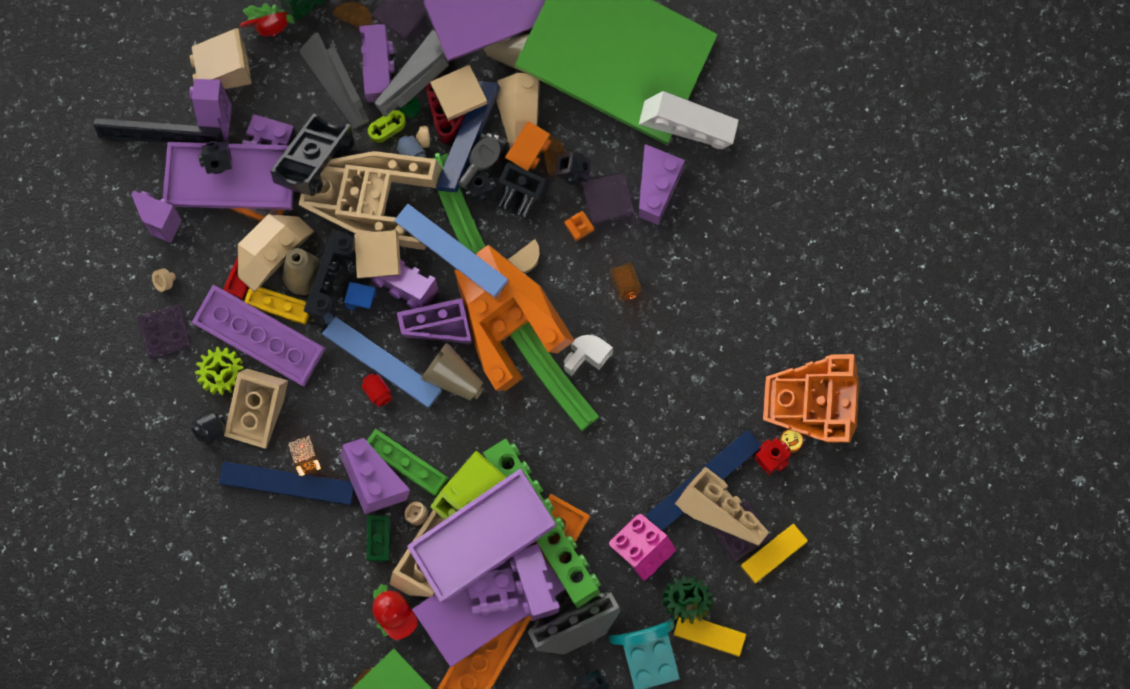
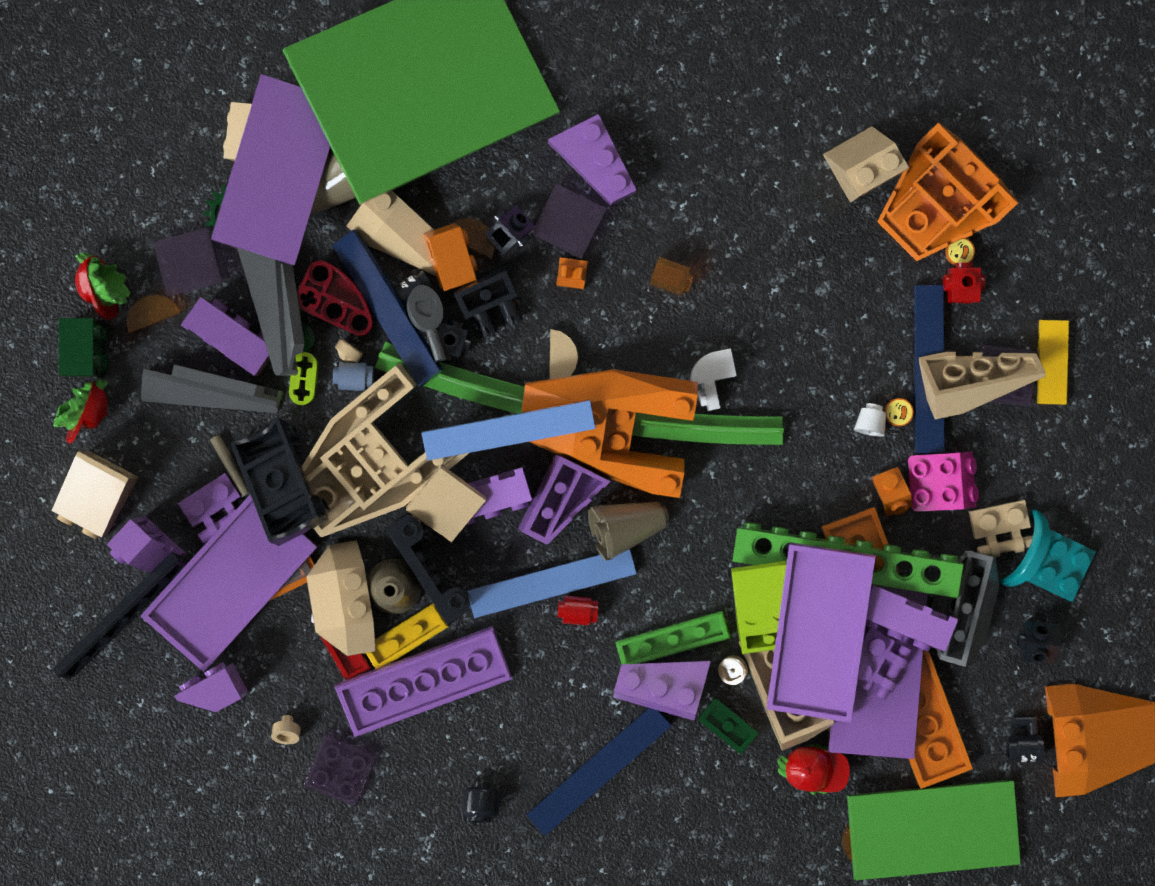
camera: 50 degrees left, 15 degrees up
lime gear [195,347,245,396] -> none
black brick [198,141,233,174] -> none
tan slope [224,369,288,448] -> none
clear orange brick [288,436,321,476] -> none
blue panel [344,282,377,311] -> none
tan tile [430,65,487,121] -> none
white wedge [639,91,738,149] -> none
dark green gear [663,575,713,624] -> none
yellow tile [674,617,746,657] -> none
none -> dark tan piece [210,434,249,497]
none -> tan slope [823,126,909,203]
none -> white hat [854,403,886,437]
none -> orange bracket [872,467,912,516]
none -> light yellow tile [884,398,913,426]
none -> tan plate [968,500,1033,557]

